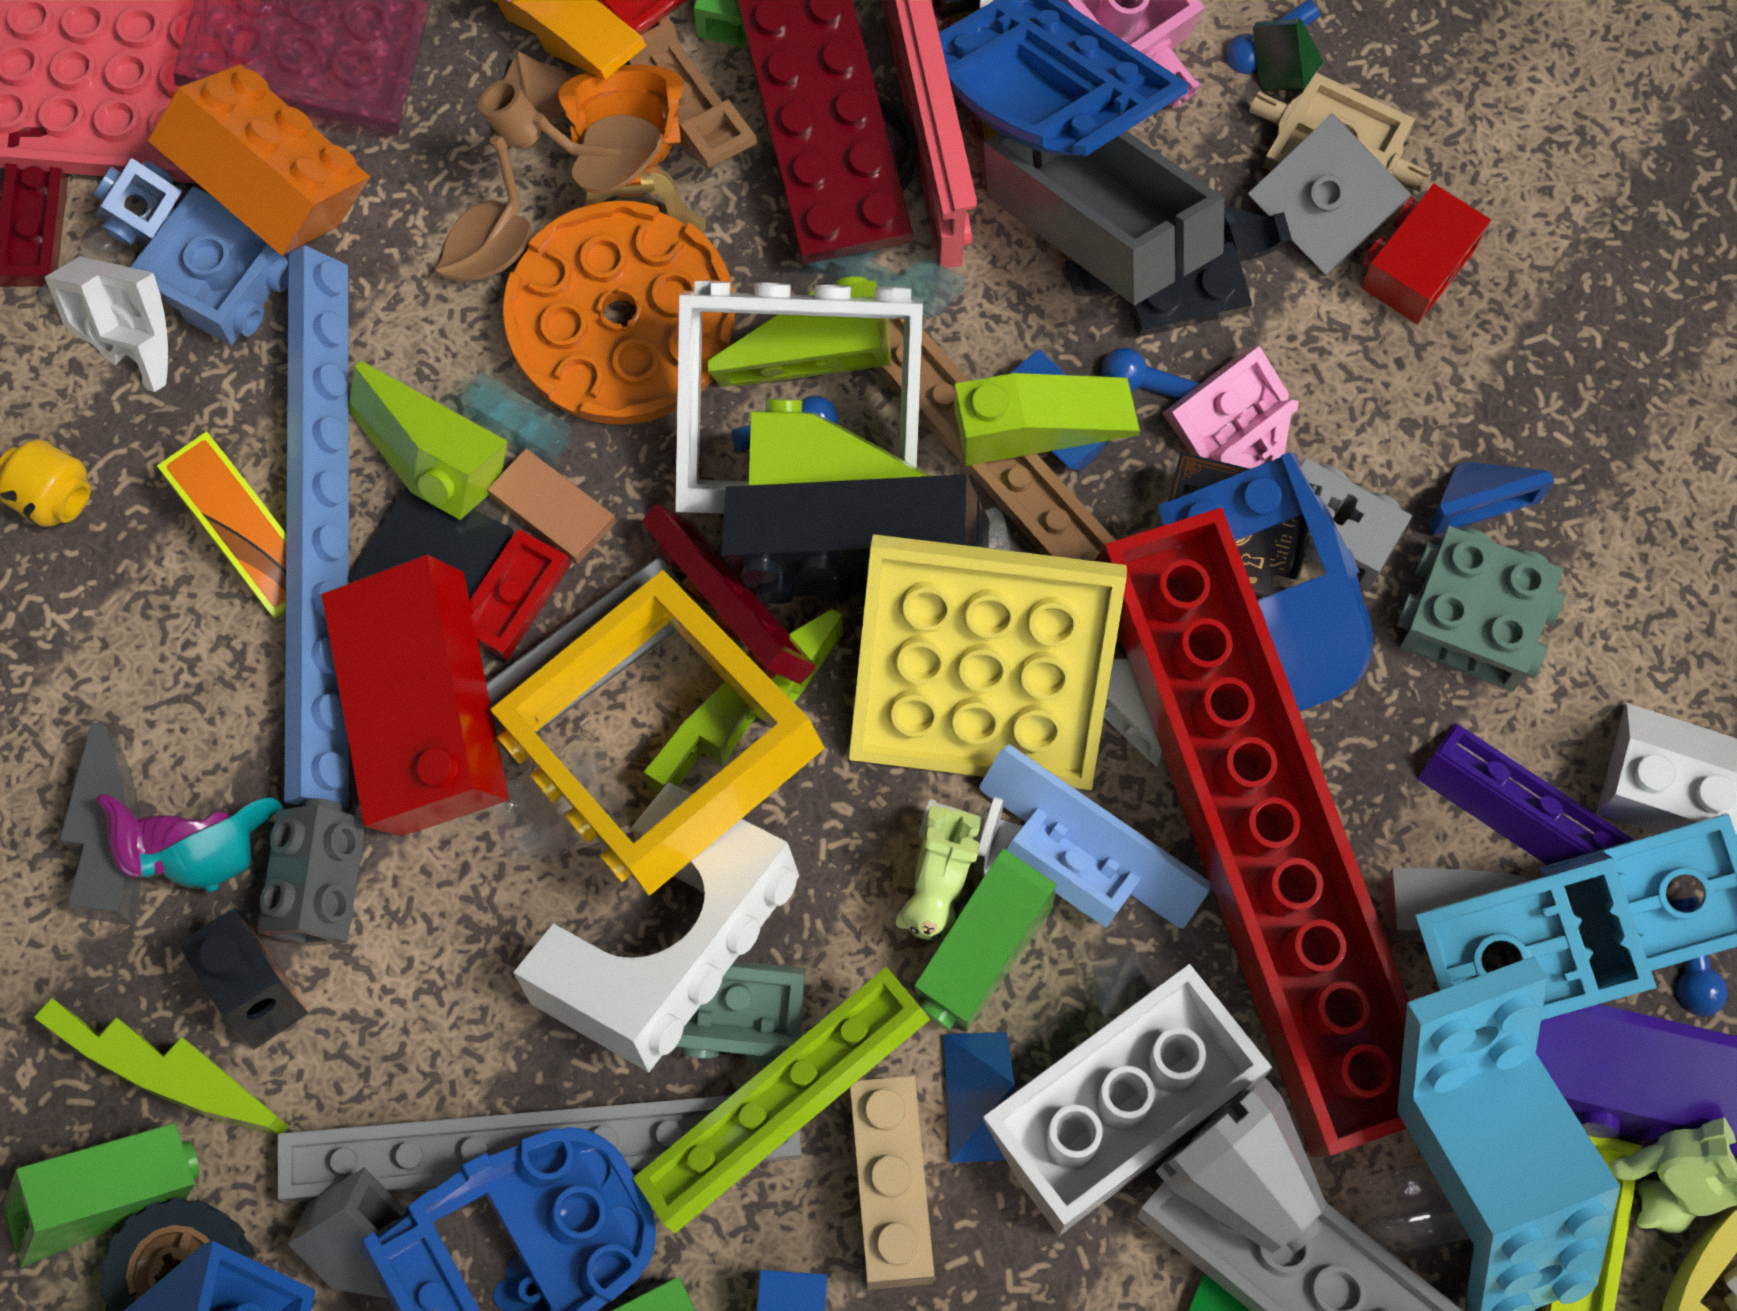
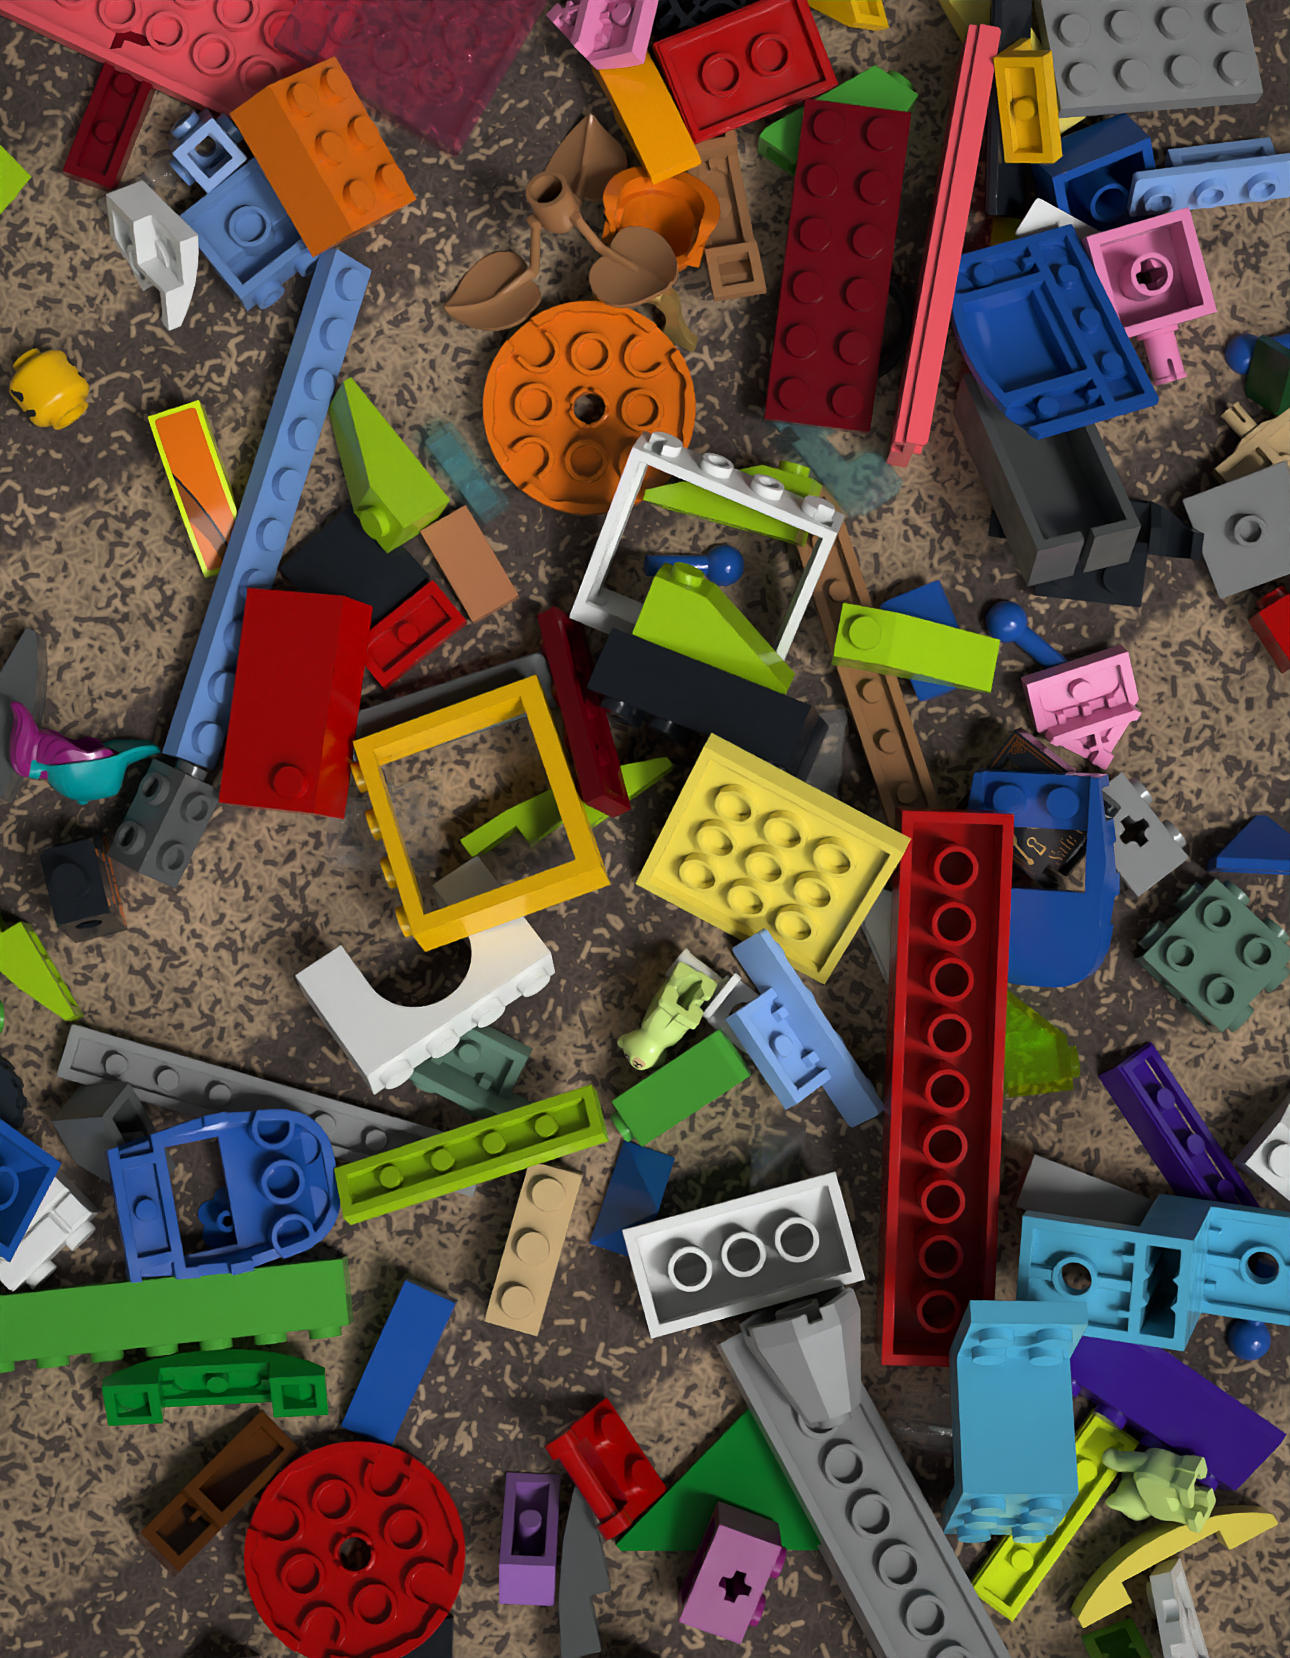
camera: 20 degrees right, 15 degrees up
none -> clear neon green slope [1003,990,1080,1098]

